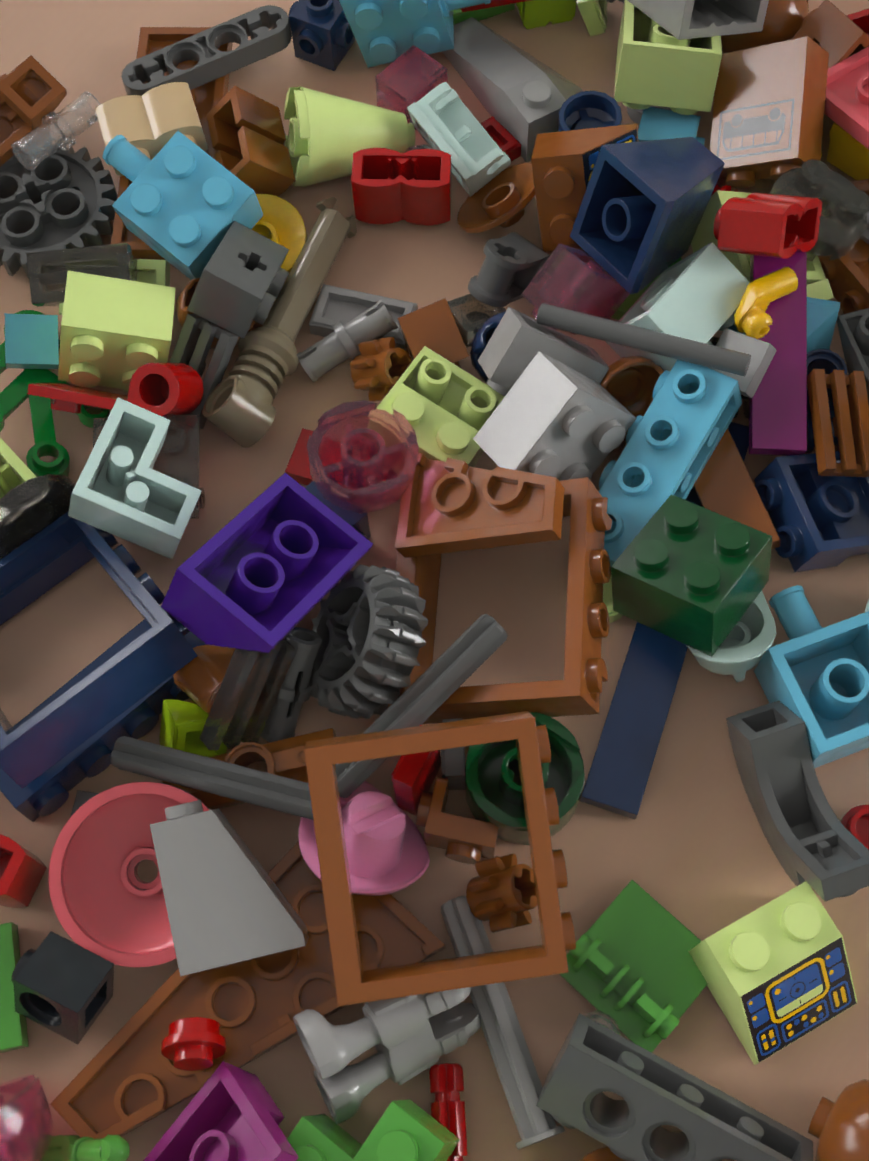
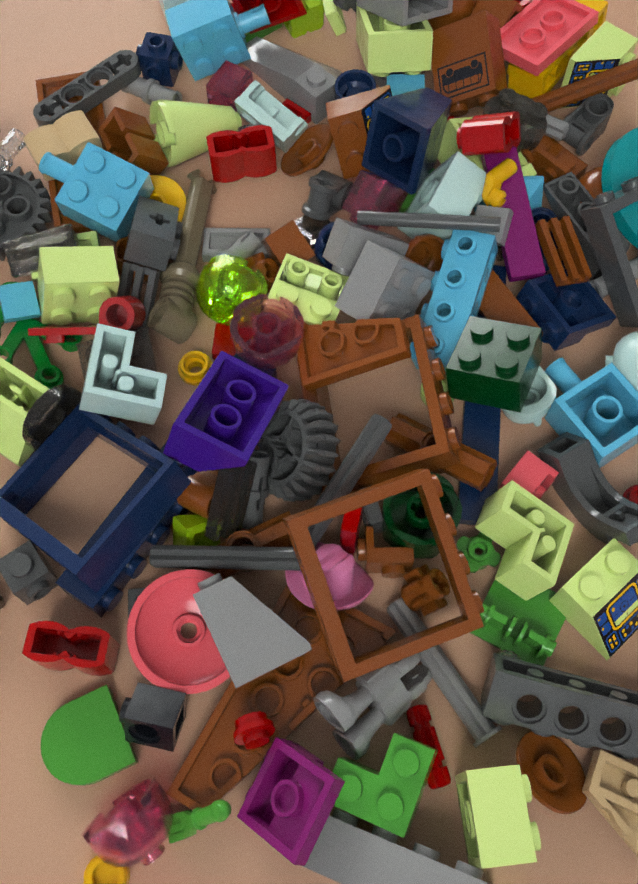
camera: 15 degrees left, 0 degrees up
none -> light grey pin [121,77,182,105]
none -> yellow plate [178,351,213,386]
none -> clear neon green cylinder [195,254,268,326]
none -> dark orange piece [384,413,497,491]
none -> bright green plate [456,532,501,573]
none -> yellowish green brick [474,480,574,601]
none -> coral brick [498,450,559,499]

